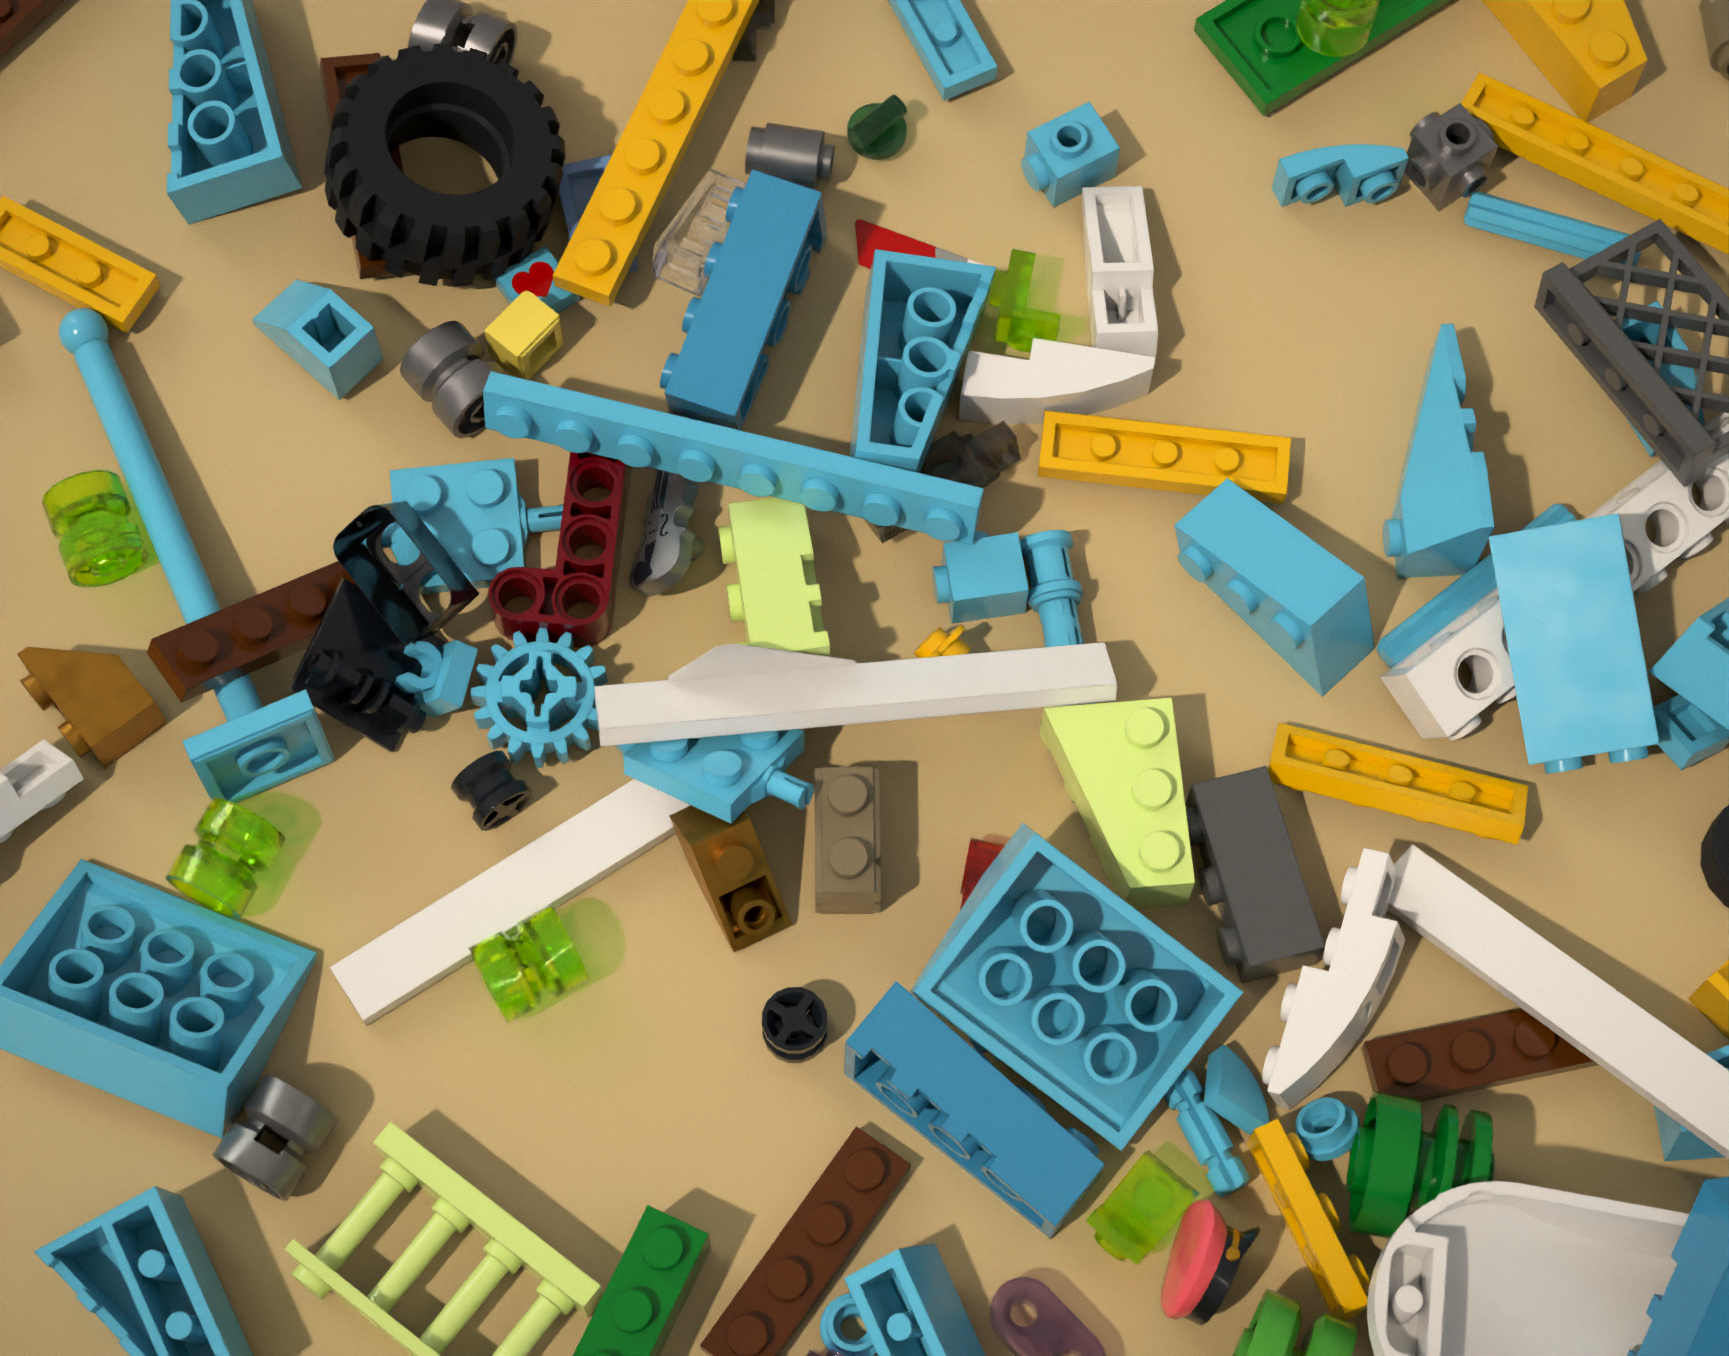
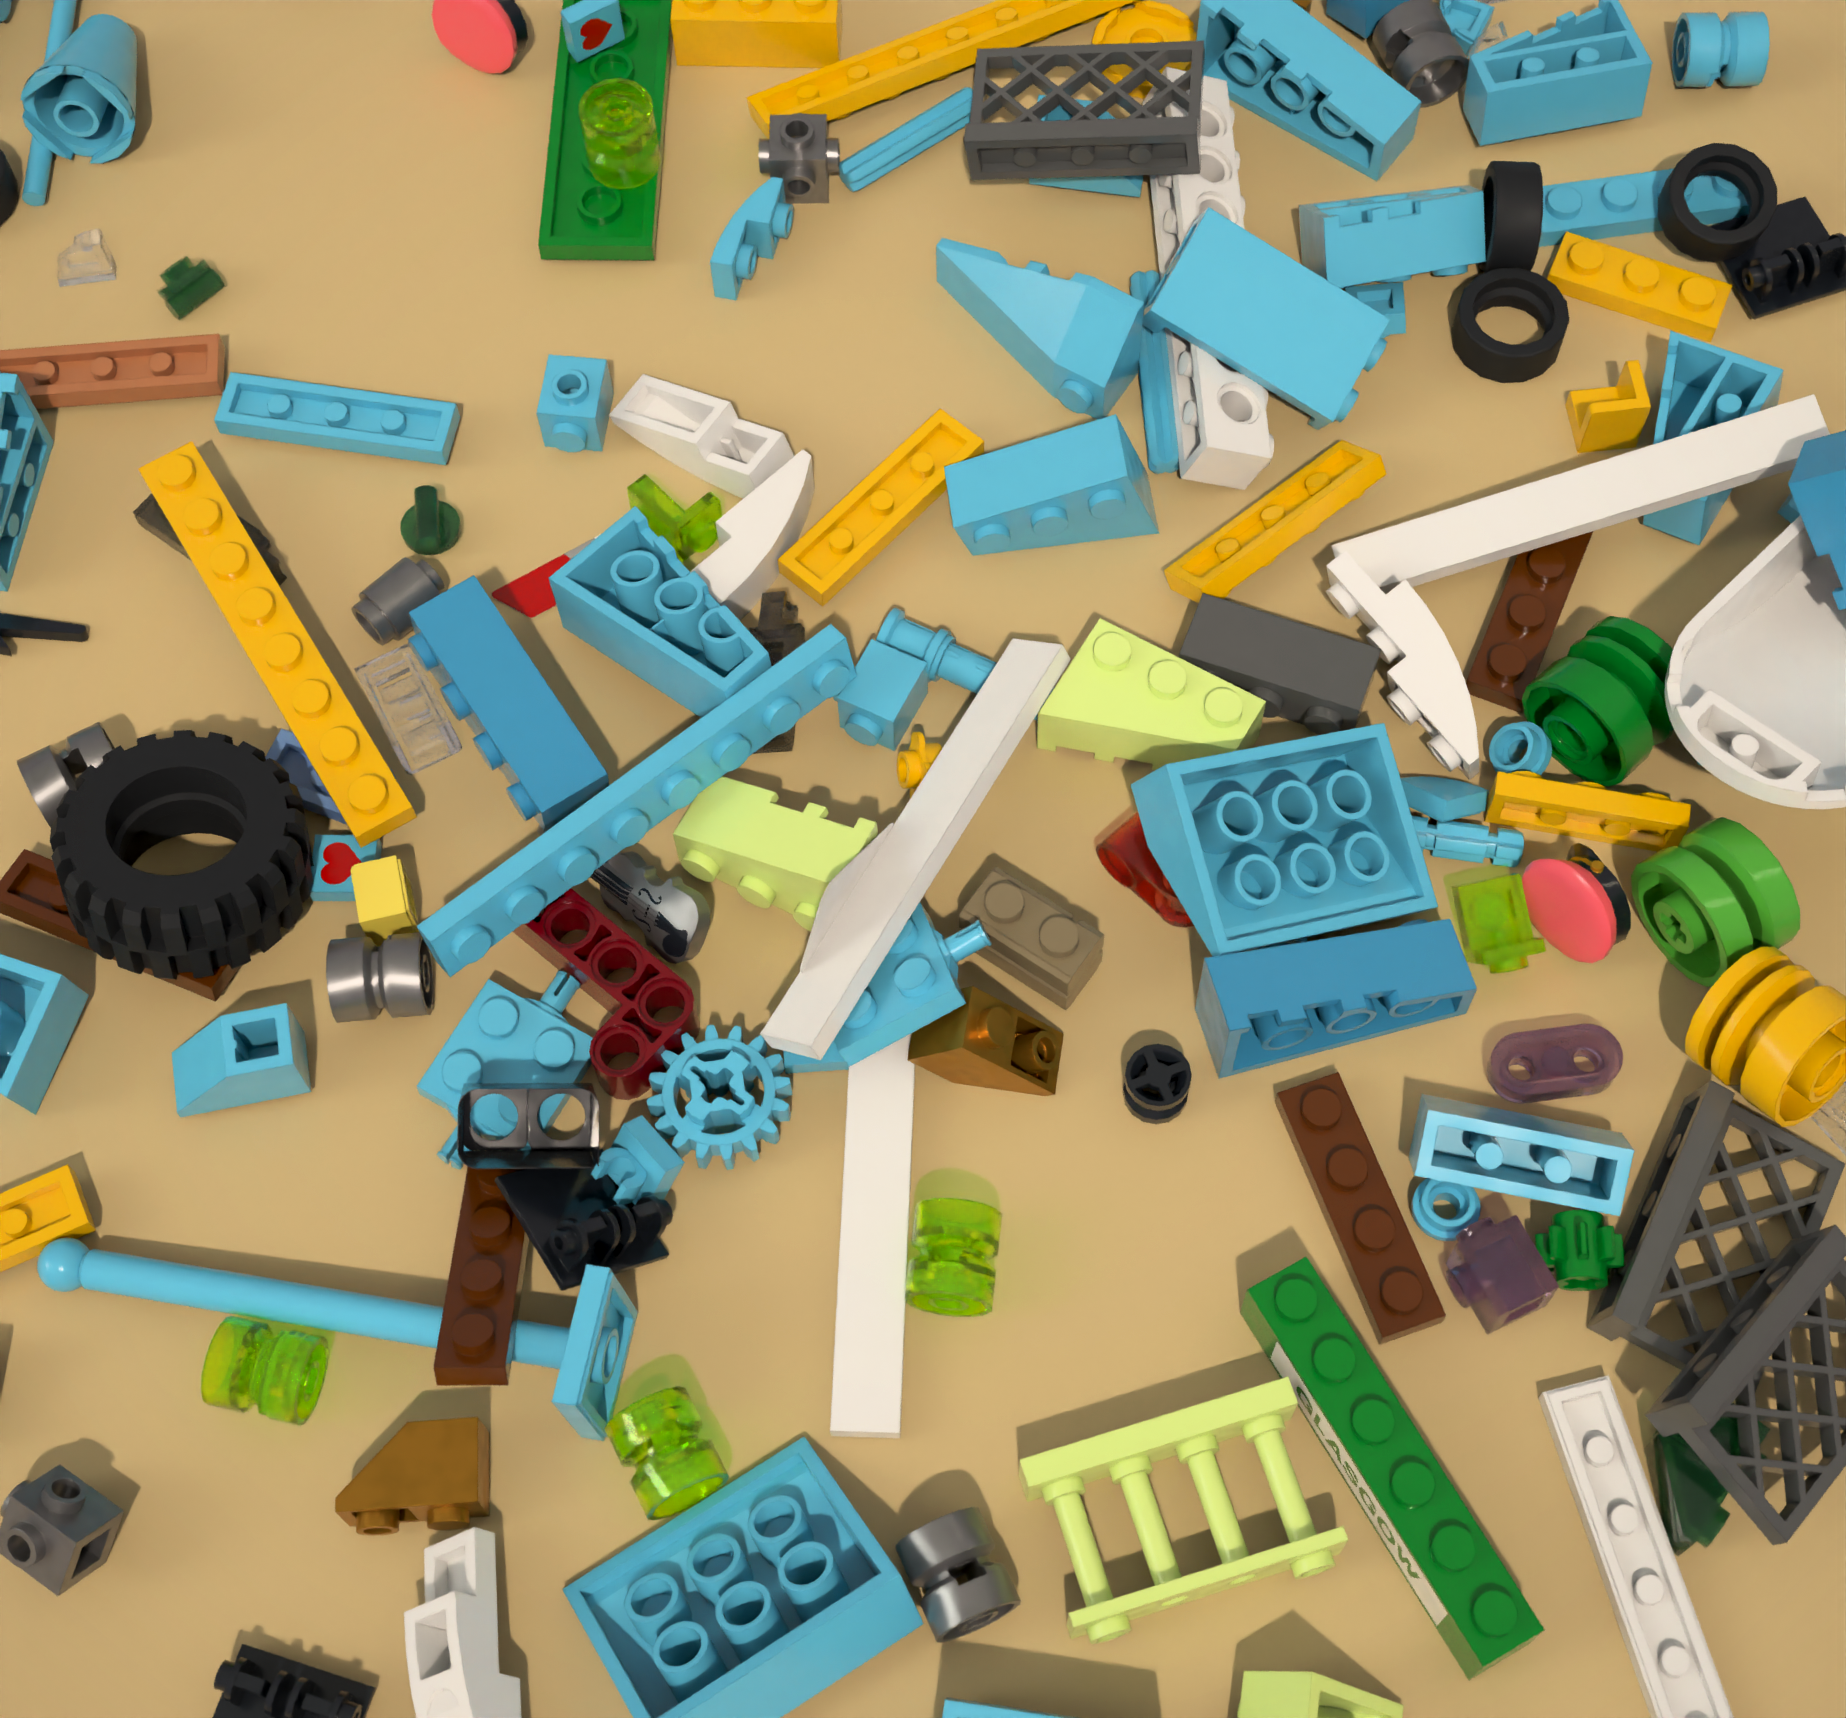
camera: 50 degrees left, 5 degrees down
black wheel [451,751,533,831] -> none

